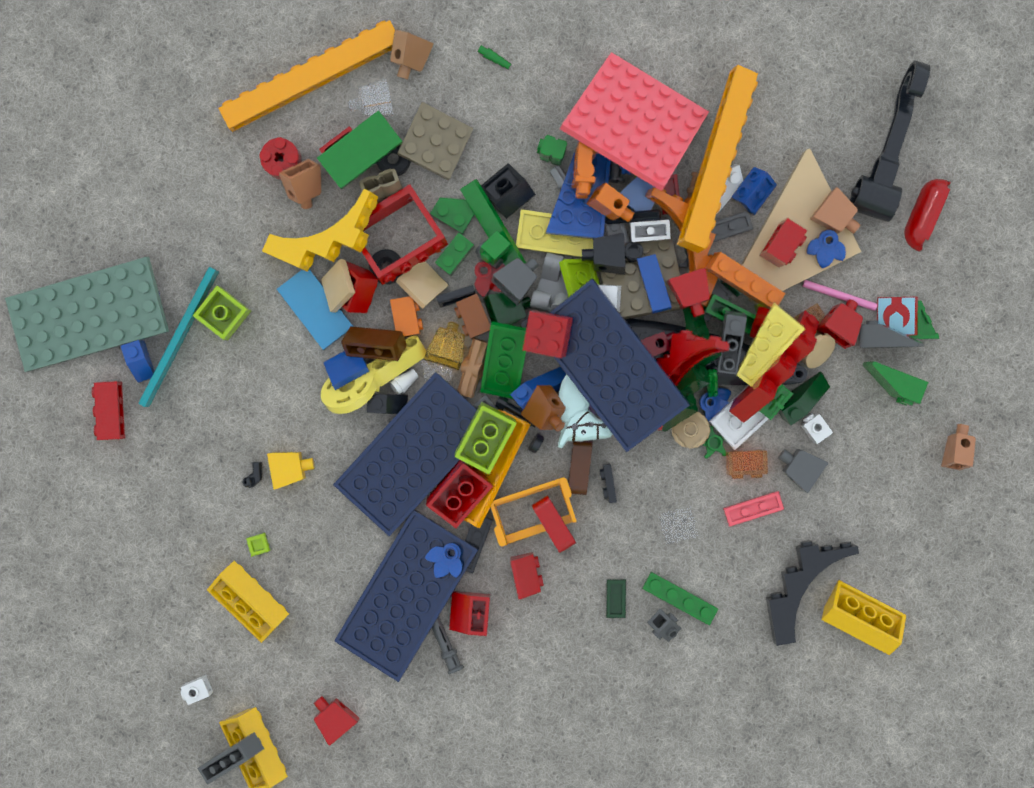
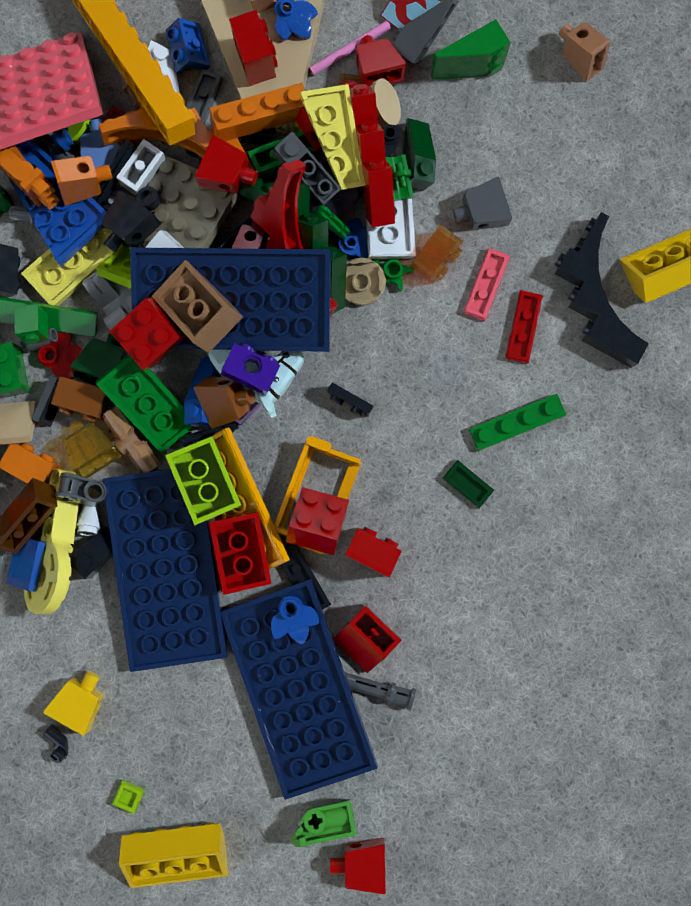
camera: 50 degrees left, 5 degrees down
dark grey torso [491,258,539,306] -> none
black tile [528,433,544,453] -> none
red beam [531,495,576,553] -> none
reddish brown beam [568,440,593,495] -> none
blue tile [637,254,672,314] -> none
dark grey brick [647,609,682,642] -> none
white brick [801,413,833,444] -> none
none -> dark grey piece [55,472,106,506]
none -> medium nougat slope [152,260,243,353]
none -> dark purple brick [220,343,280,396]
none -> red brick [286,487,349,555]
none -> bright green piece [291,799,357,847]
none -> red tile [505,290,543,364]

